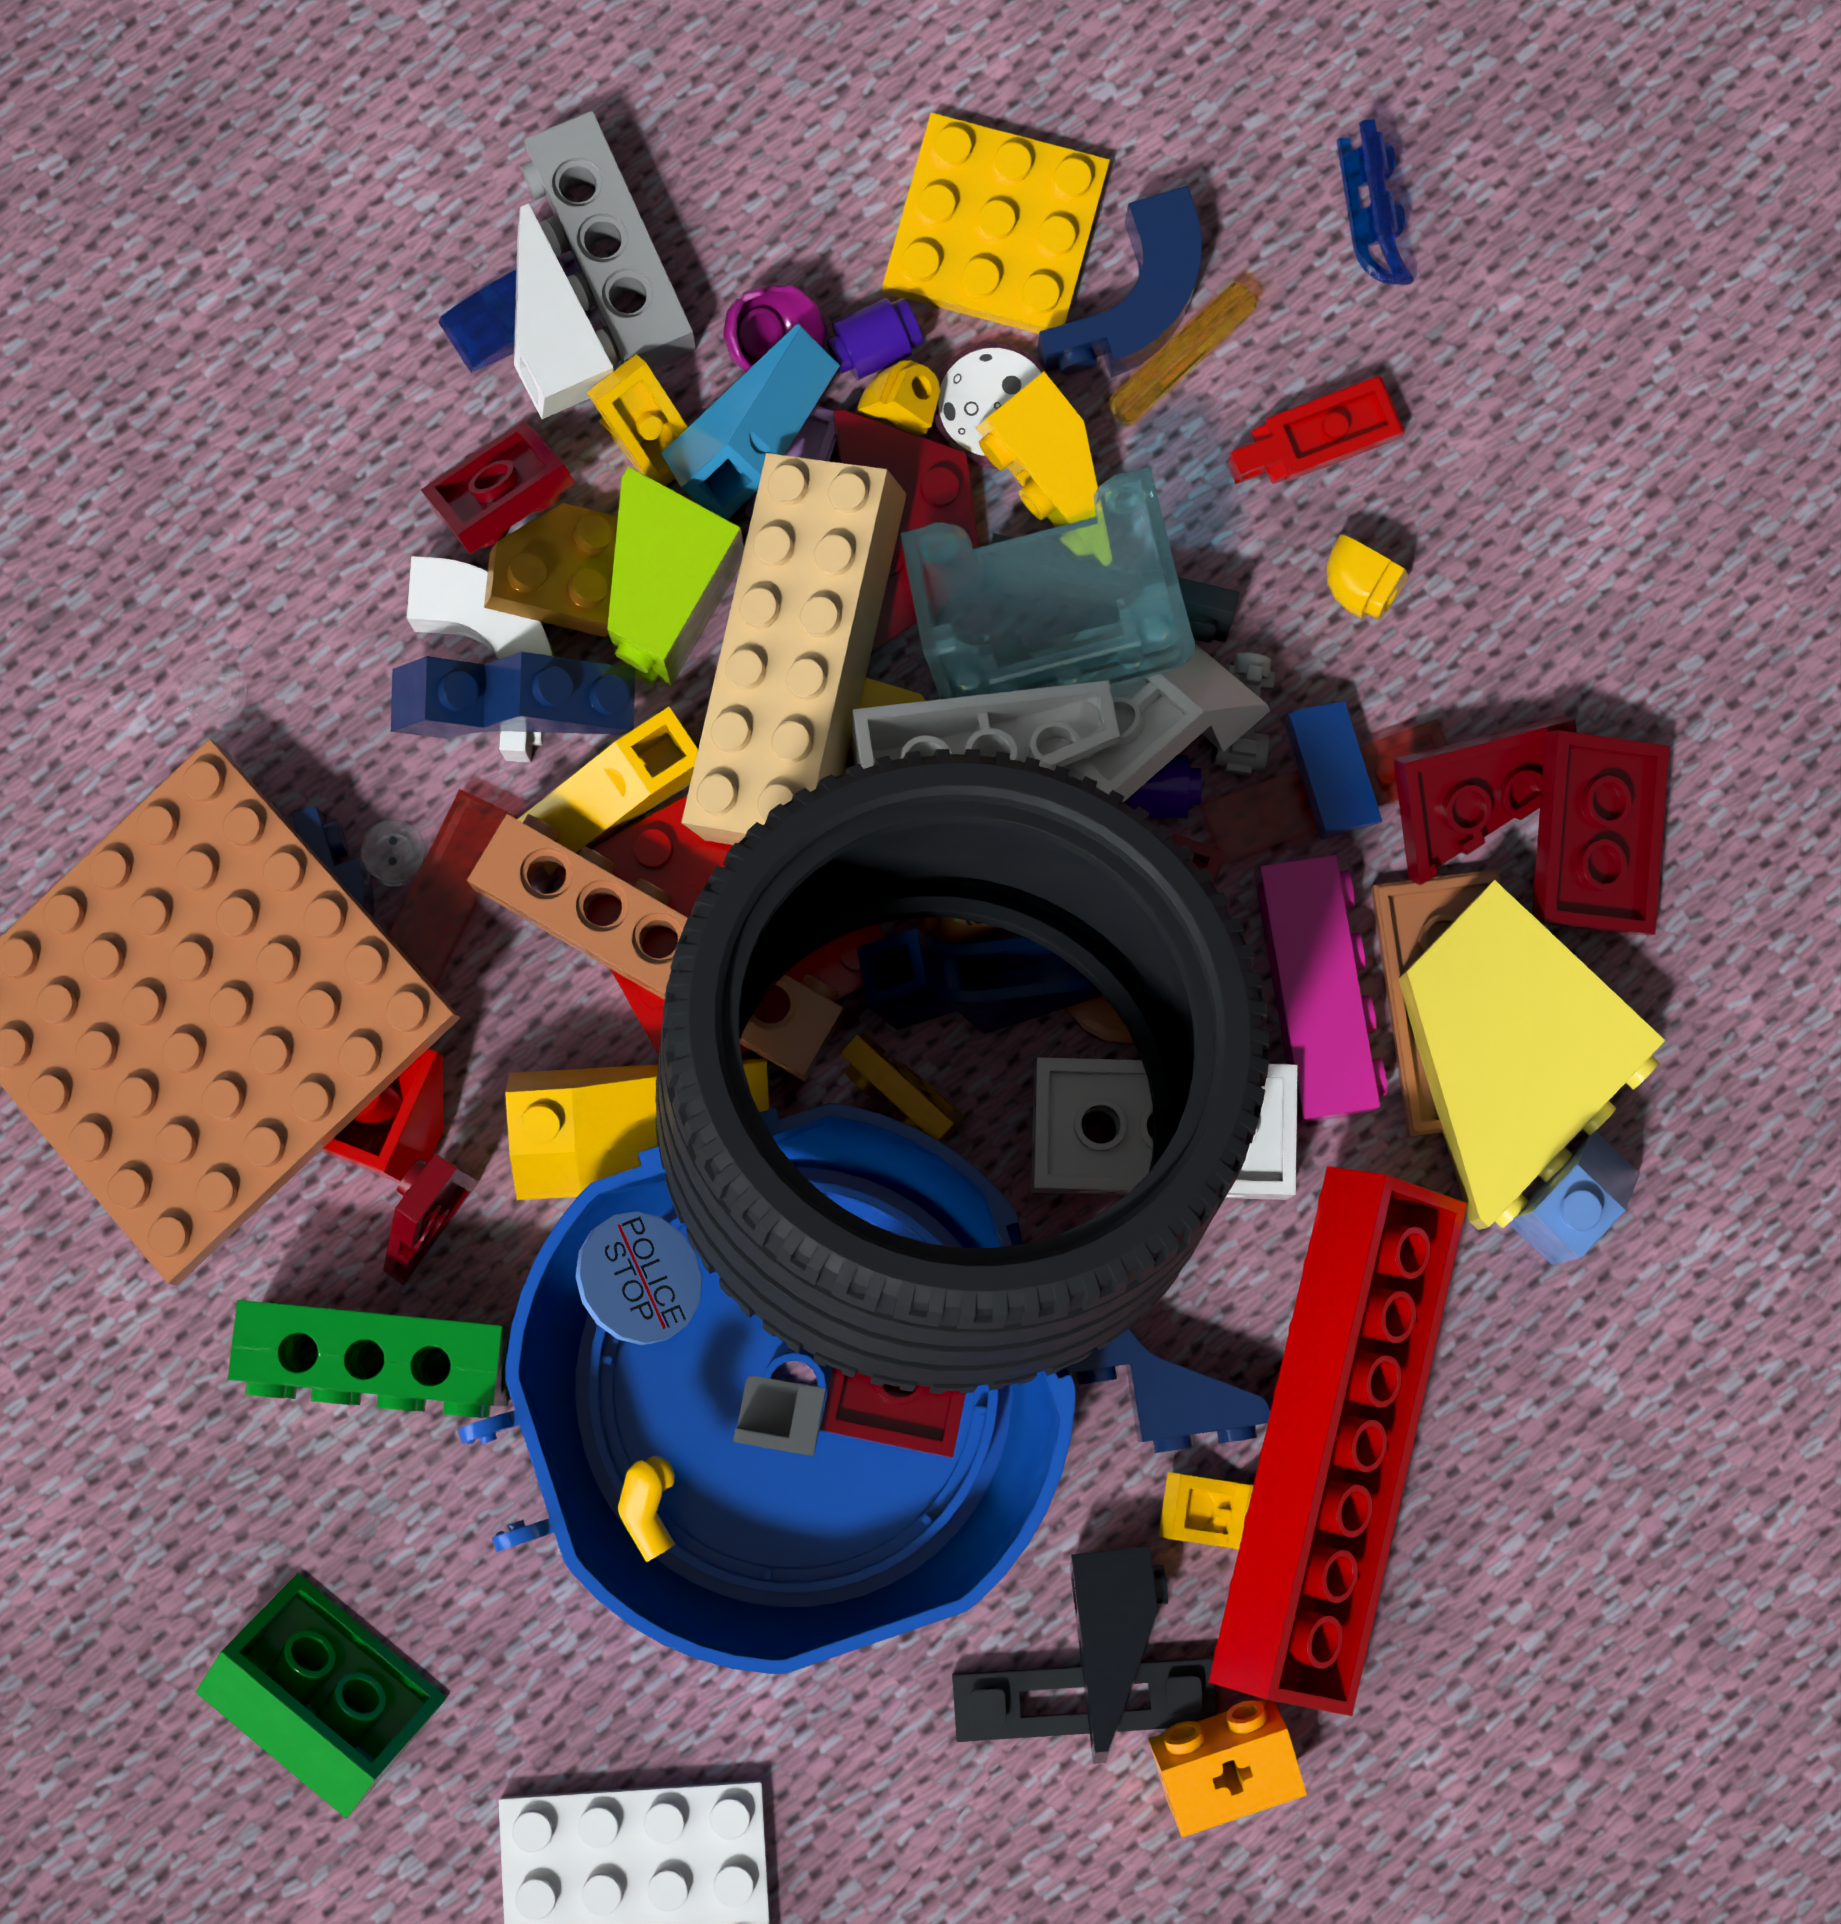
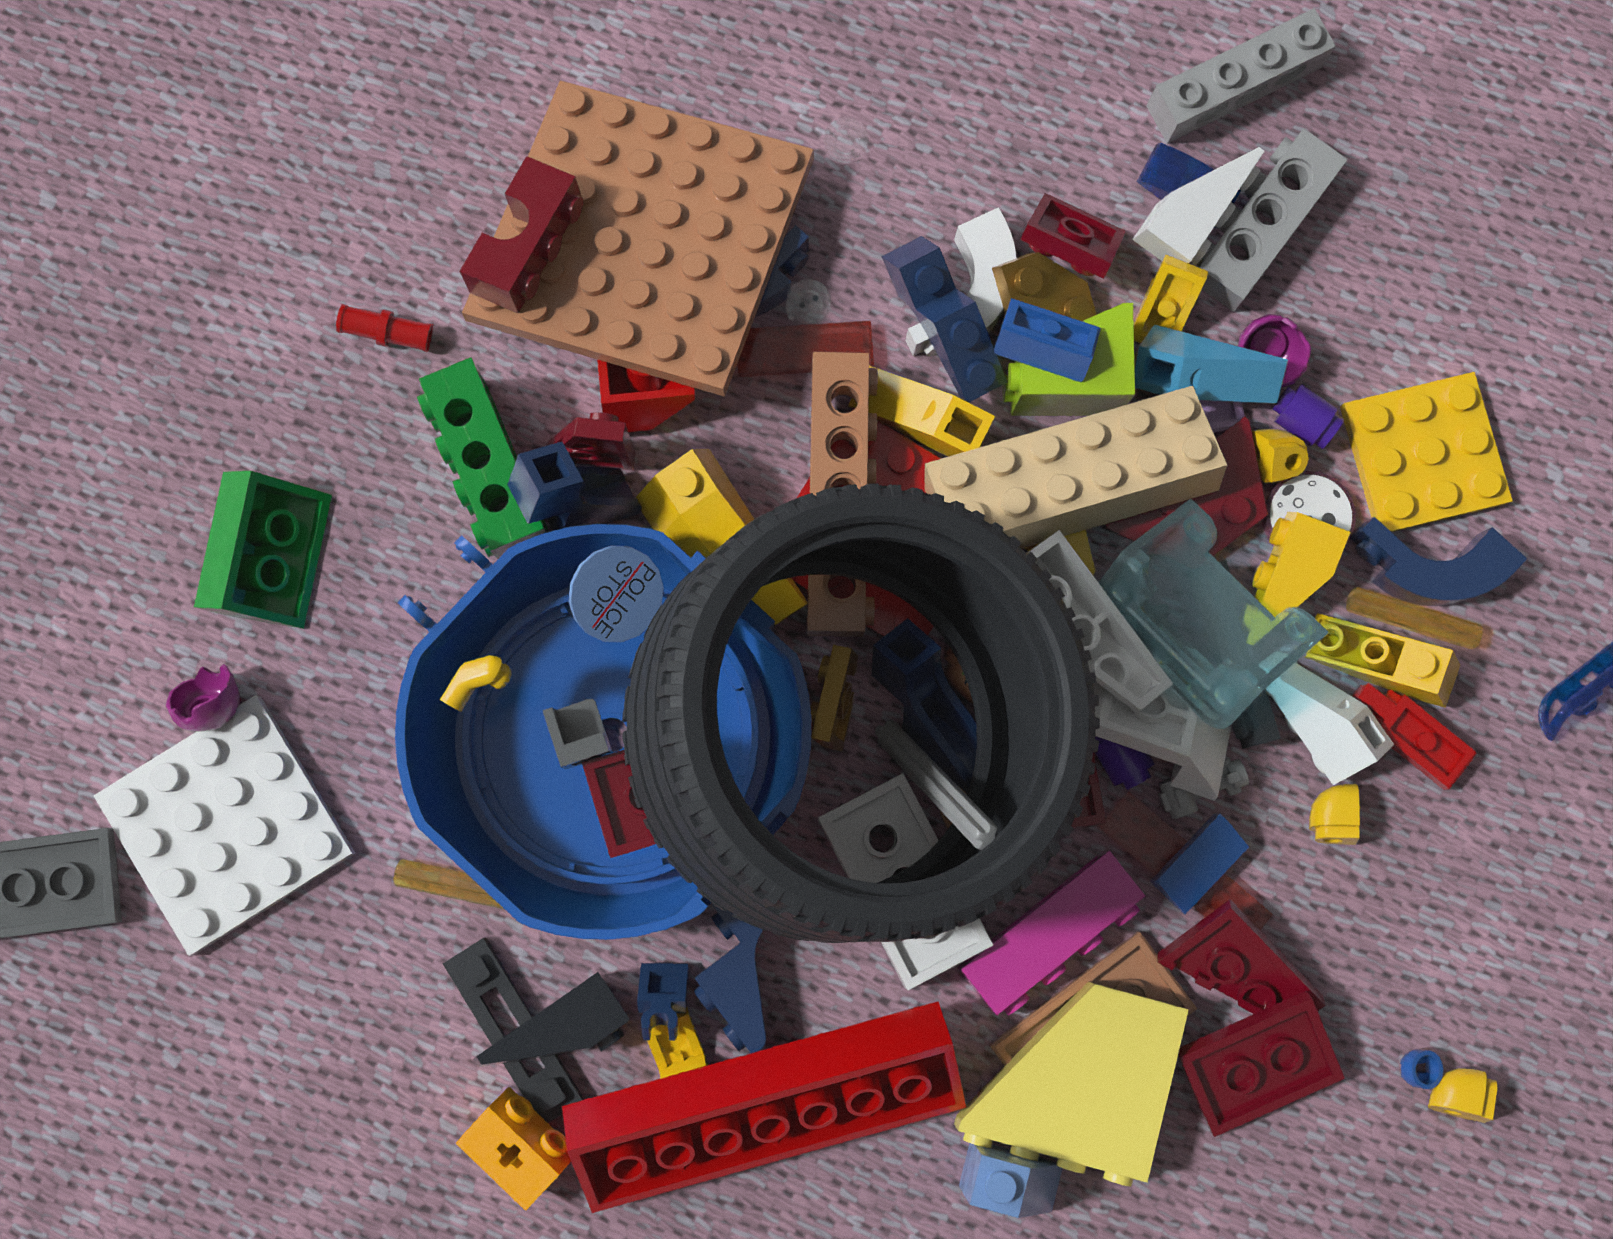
camera: 60 degrees right, 0 degrees up
none -> magenta hair [166,664,241,732]
none -> red pin [336,304,434,352]
none -> clear yellow axle [393,859,505,910]
none -> dark red arch [459,156,584,313]
none -> dark blue arch [507,442,642,531]
none -> dark blue plate [637,963,689,1041]
none -> light grey axle [875,720,998,850]
none -> blue slope [994,298,1101,382]
none -> light grey brick [1146,8,1336,144]
none -> white slope [1253,651,1394,785]
none -> yellow slope [1302,613,1461,708]
none -> blue hinge [1400,1049,1443,1089]
none -> yellow piece [1428,1068,1497,1123]

